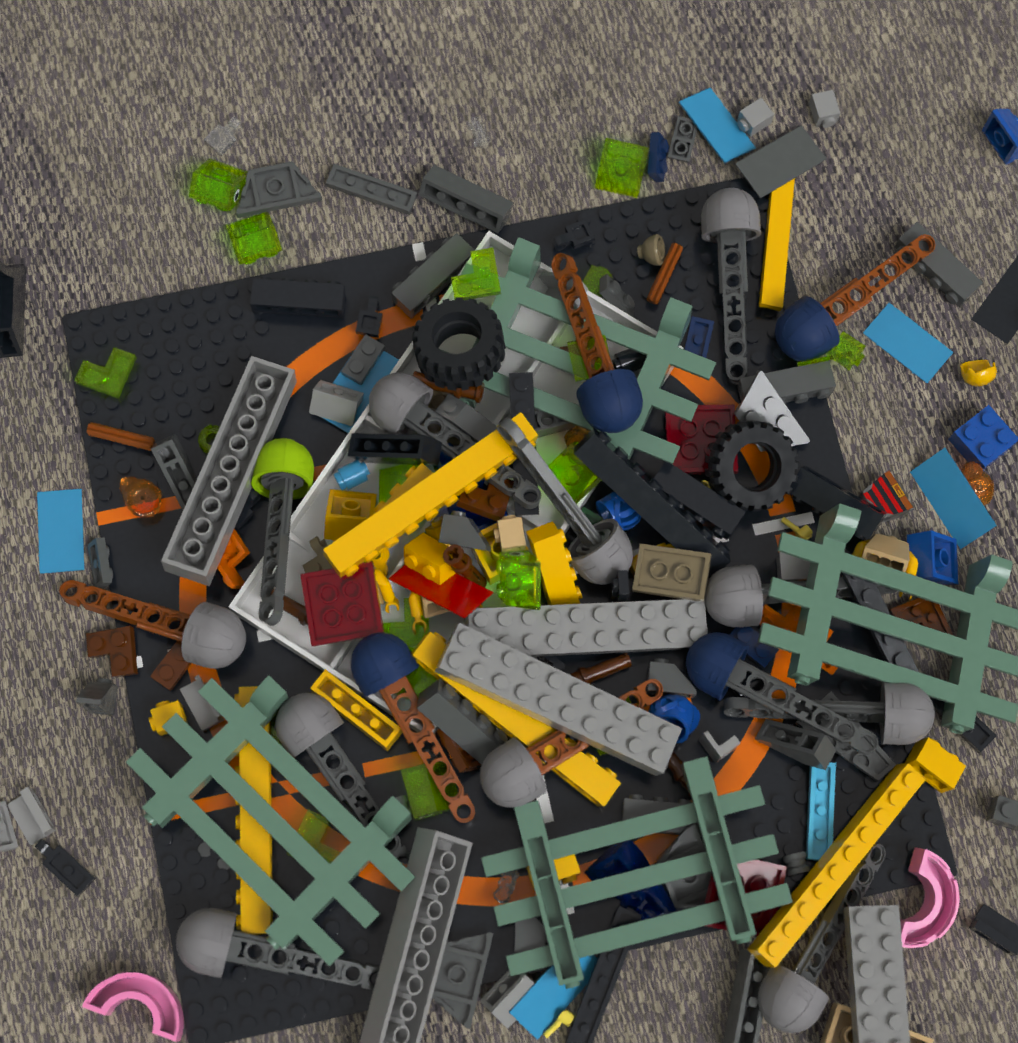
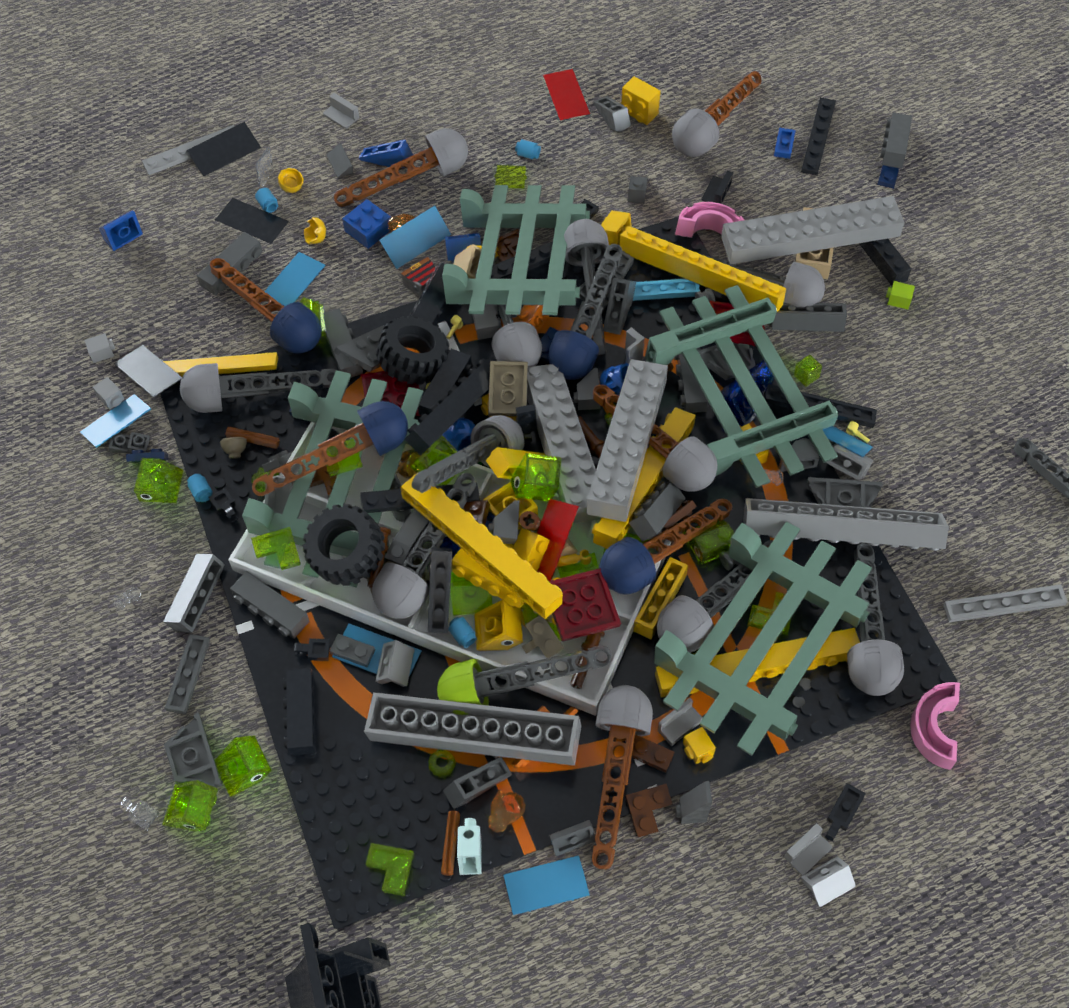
camera: 95 degrees left, 15 degrees down
tan brick [493,515,526,554] -> none
none -> dark azure brick [187,474,213,502]
none -> light aqua torso [457,818,482,875]
none -> clear neon green brick [794,355,822,387]

